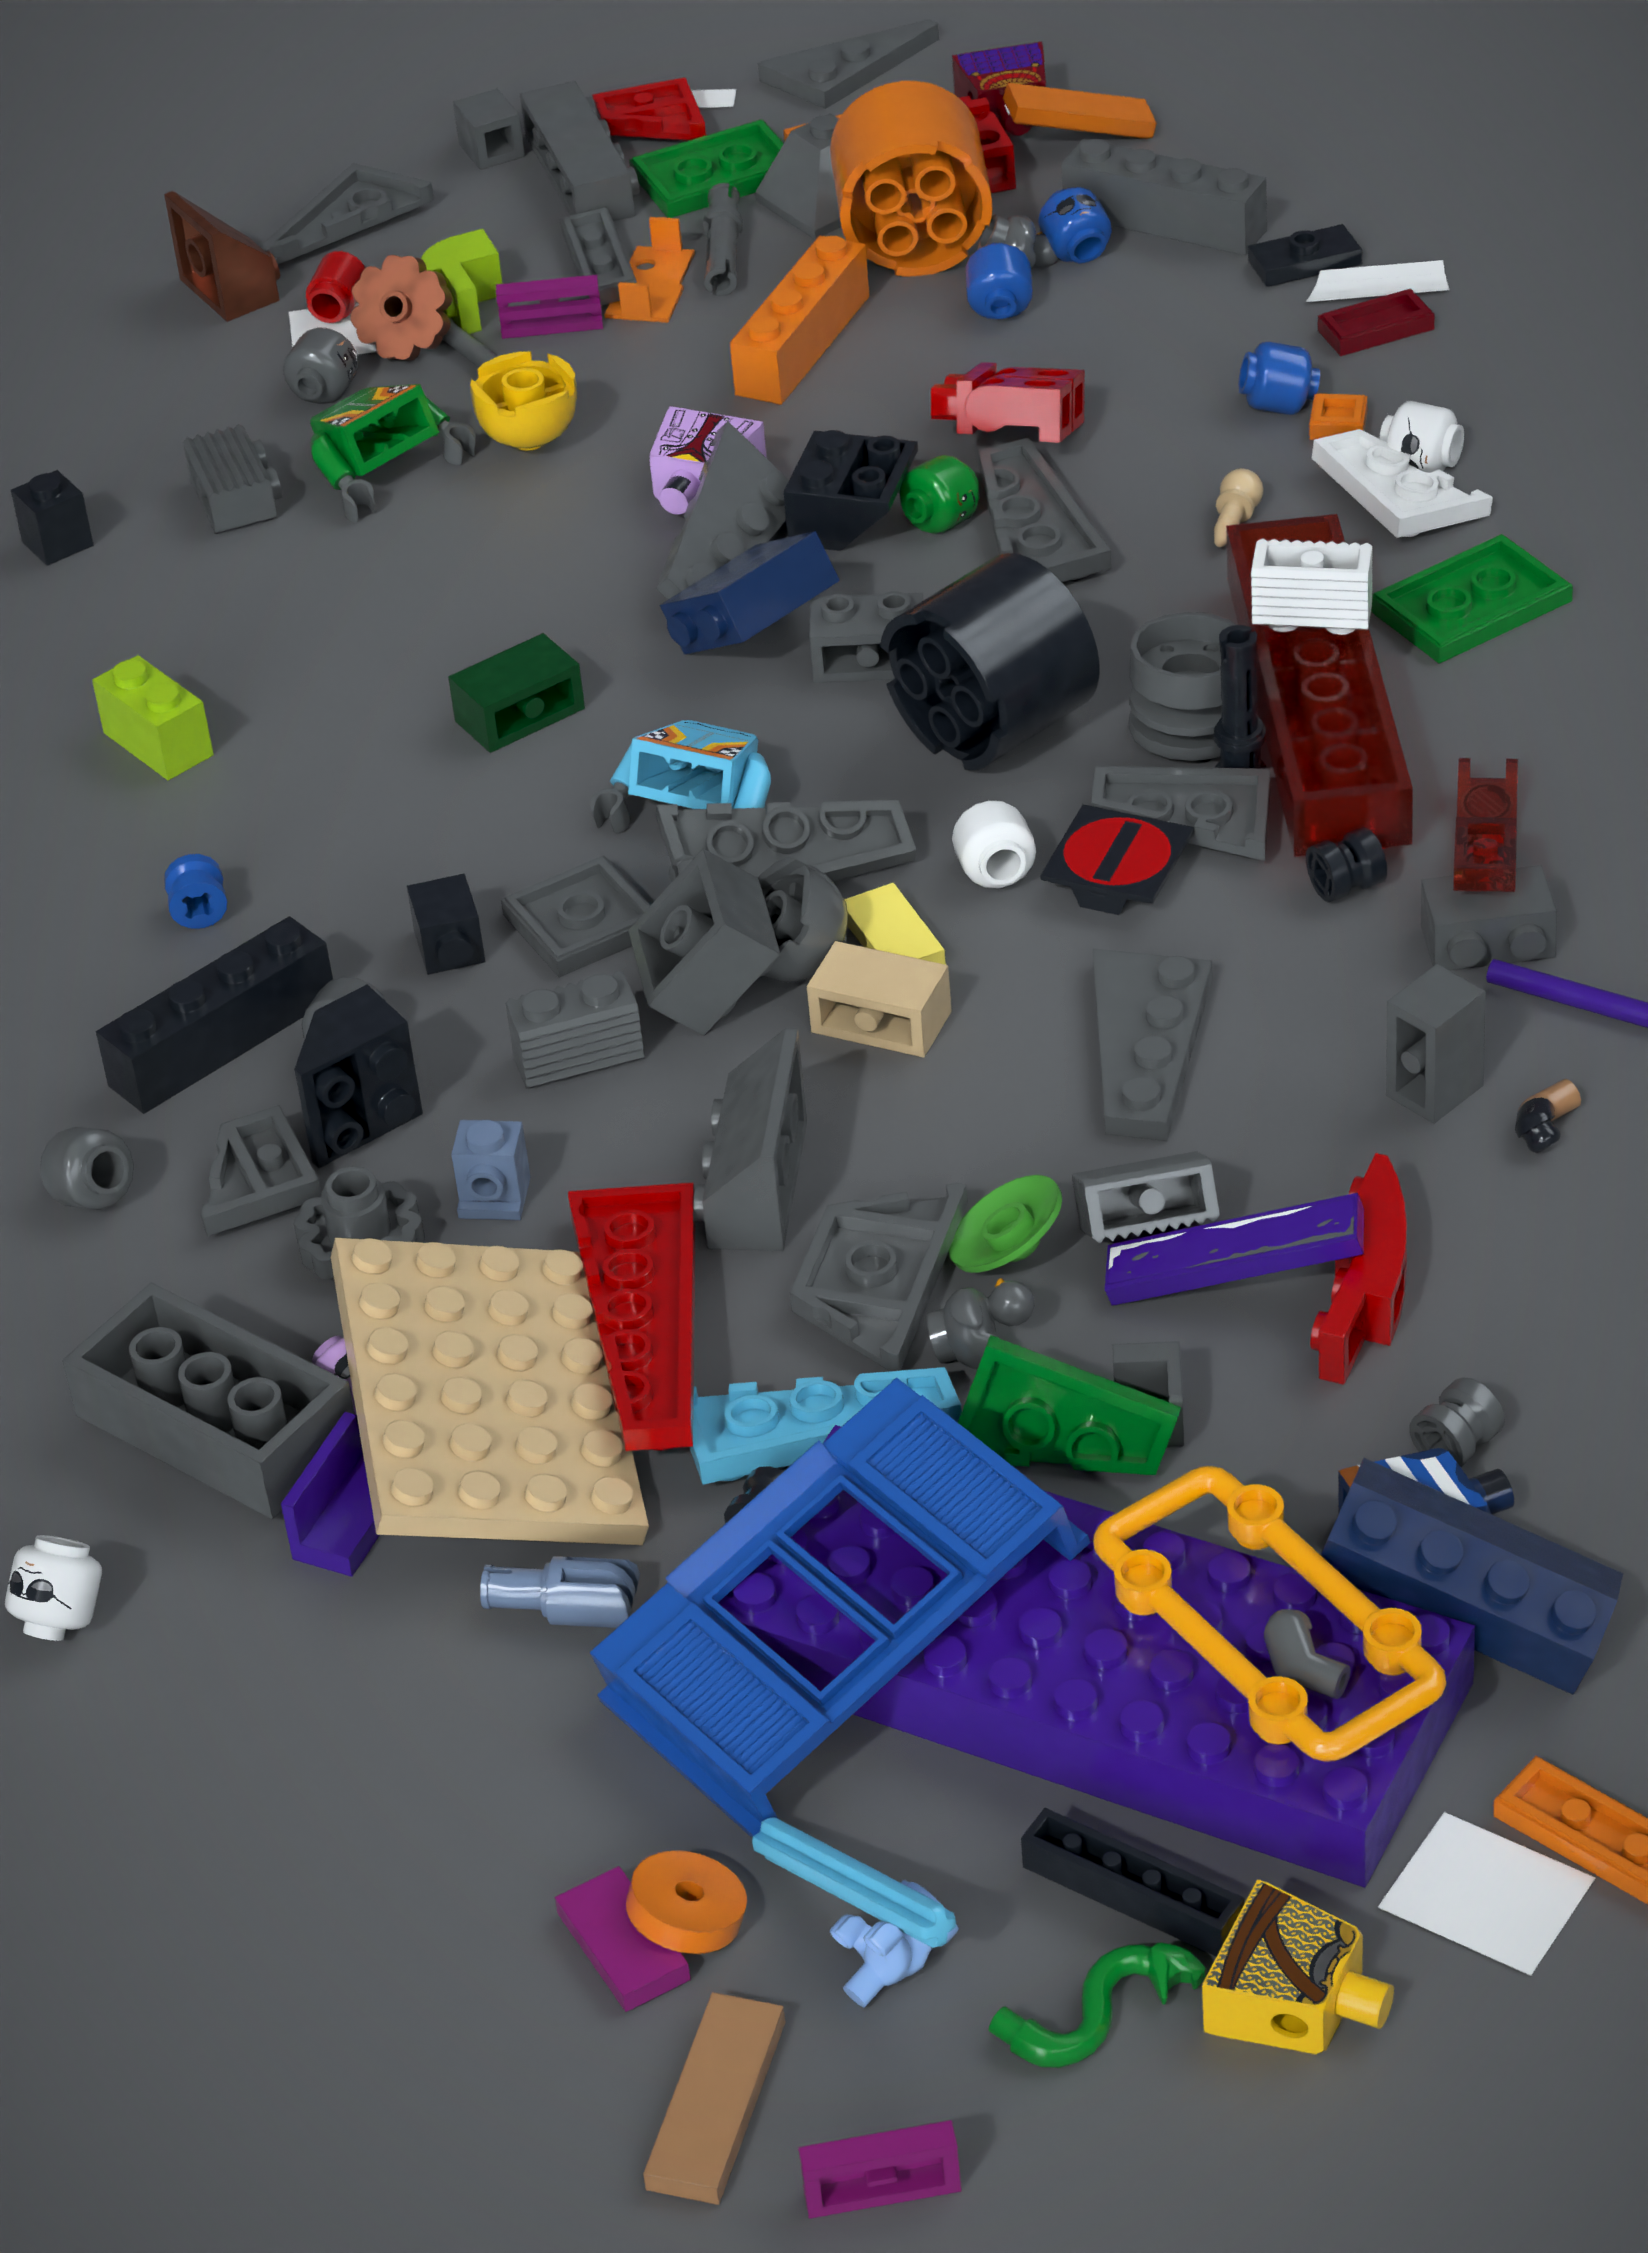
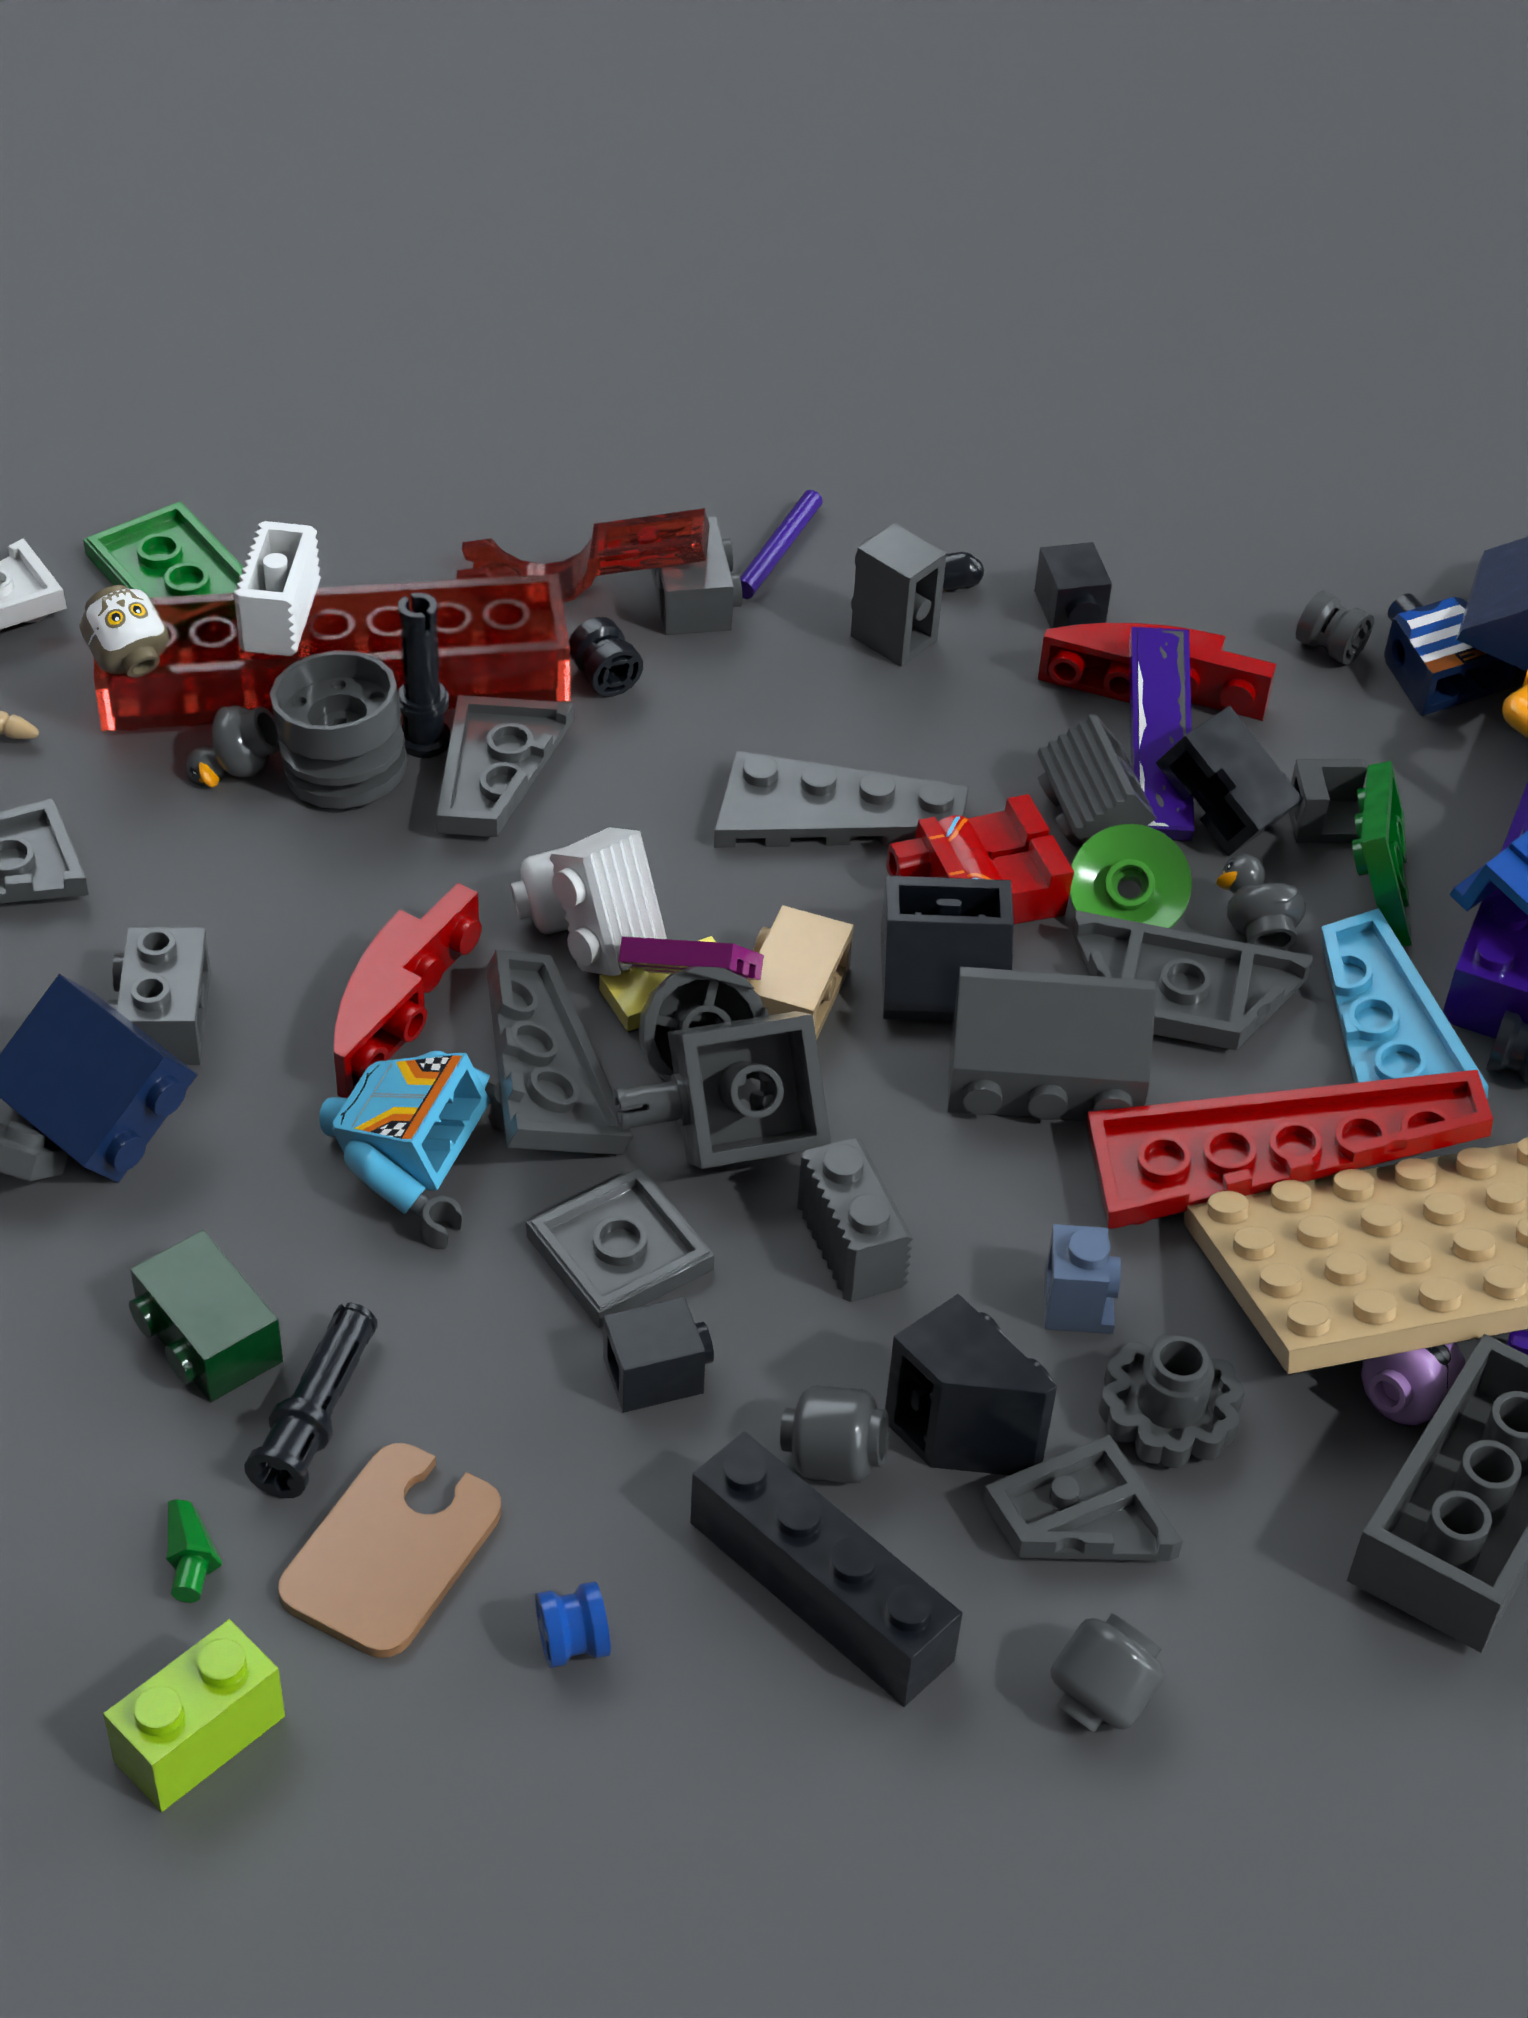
camera: 100 degrees left, 5 degrees up
black brick [880,553,1100,770] -> none
piece [1040,804,1194,915] -> none
none -> head [79,585,169,678]
none -> green bar [166,1499,222,1603]
none -> black pin [244,1302,378,1498]
none -> medium nougat piece [279,1443,502,1658]
none -> slope [333,883,482,1098]
none -> white brick [549,827,667,976]
none -> magenta tile [618,936,764,980]
none -> black slope [881,876,1014,1021]
none -> red hips [886,794,1074,924]
none -> black brick [1034,542,1112,629]
none -> black brick [1156,706,1303,856]

